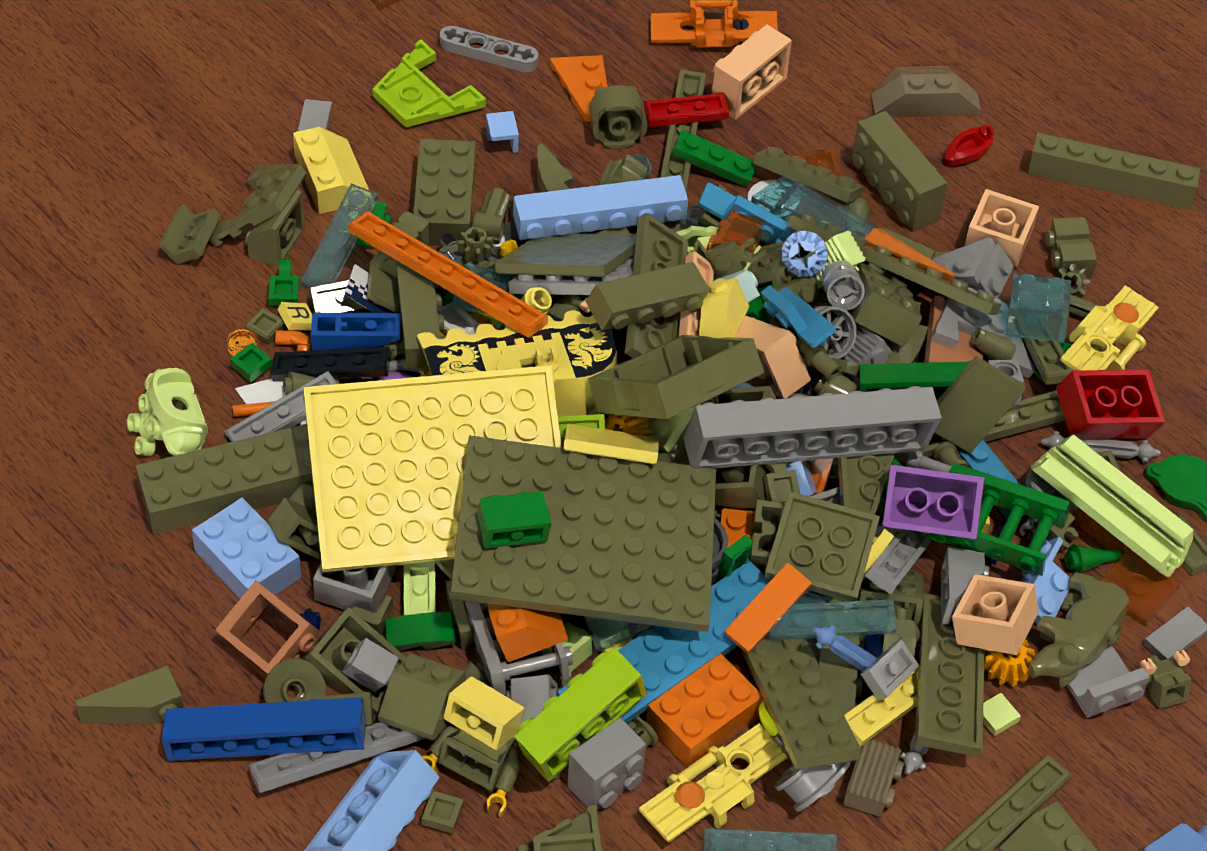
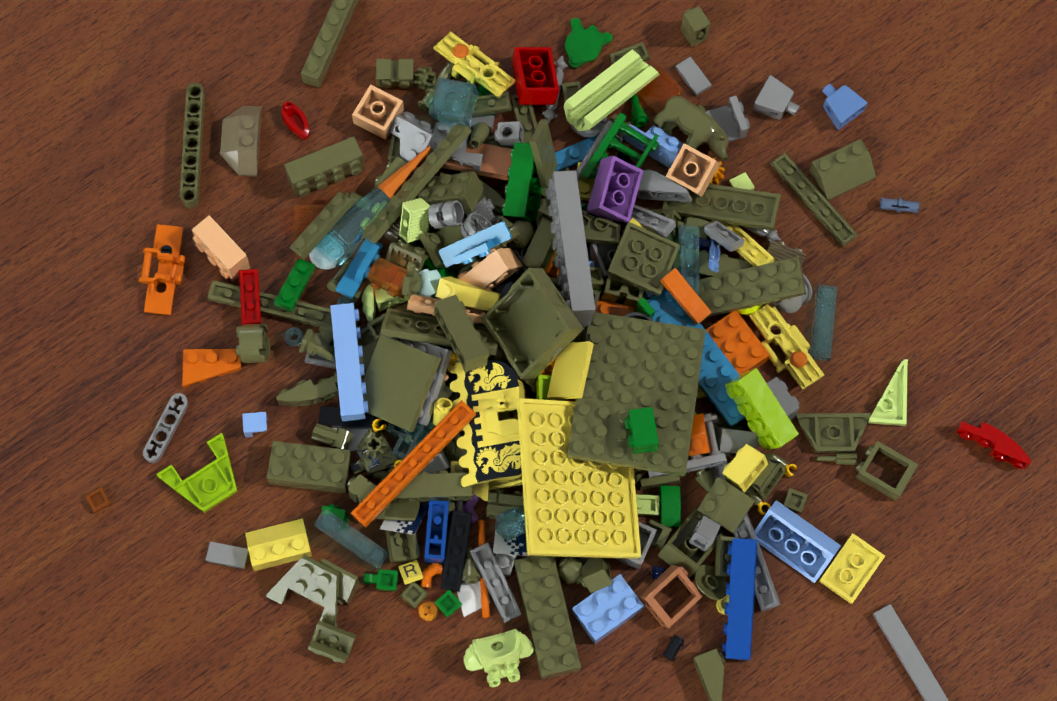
camera: 85 degrees left, 20 degrees up
light blue gear [781,231,828,277] -> none
olive piece [1140,650,1192,709] -> none
none -> olive beam [180,82,205,209]
none -> black pin [662,635,685,662]
none -> light grey torso [752,75,800,119]

